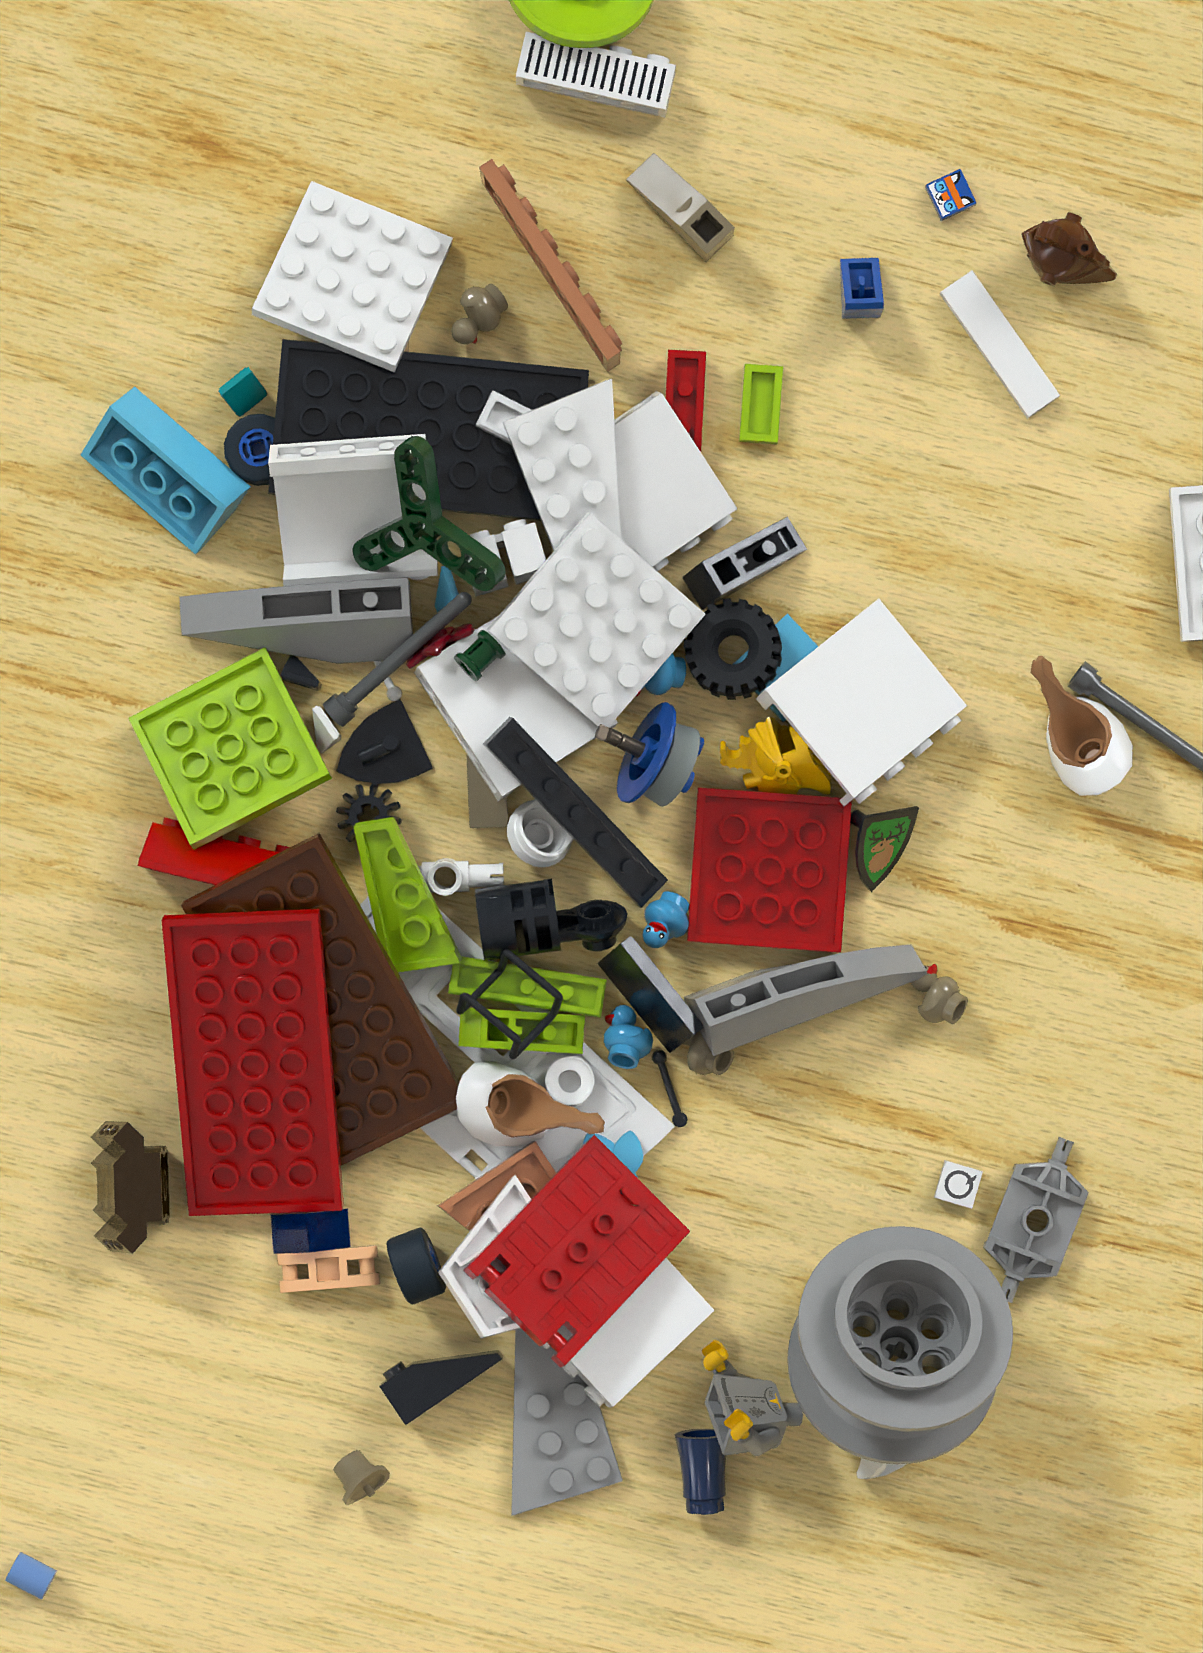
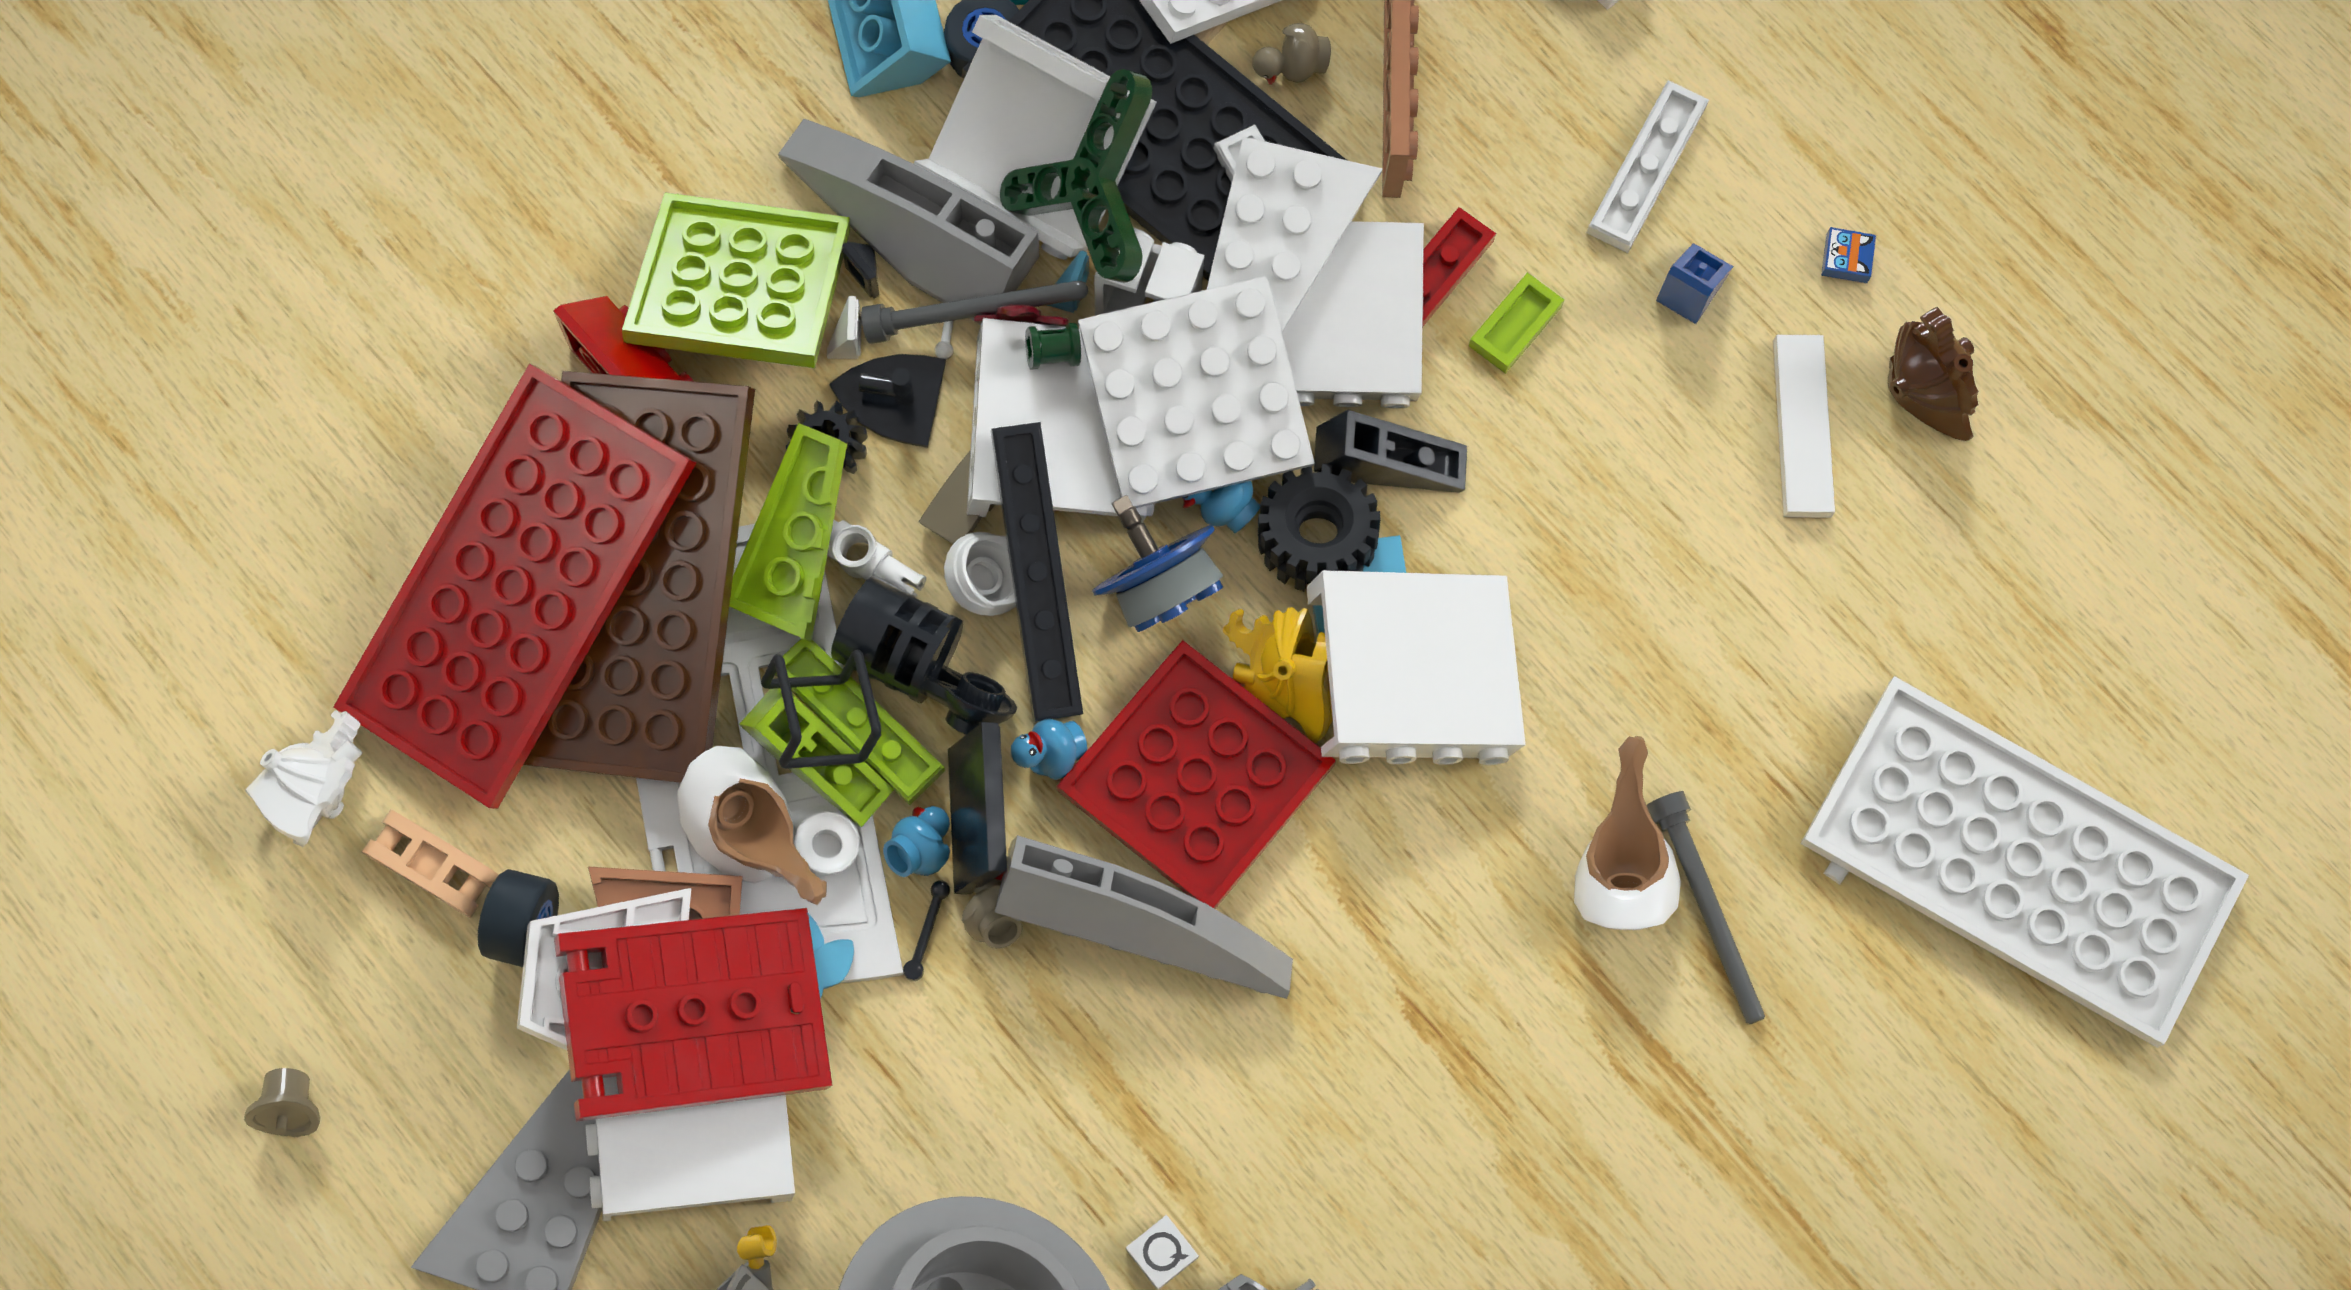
camera: 30 degrees right, 15 degrees down
dark brown slope [91,1121,170,1254] -> none
clear blue slope [271,1208,351,1254] -> none
black slope [379,1350,503,1425] -> none
slope [626,153,735,262] -> none
shield [850,806,919,892] -> none
dark tan animal [911,964,968,1024] -> none
none -> white helmet [245,710,362,847]
none -> white tile [1586,80,1709,253]

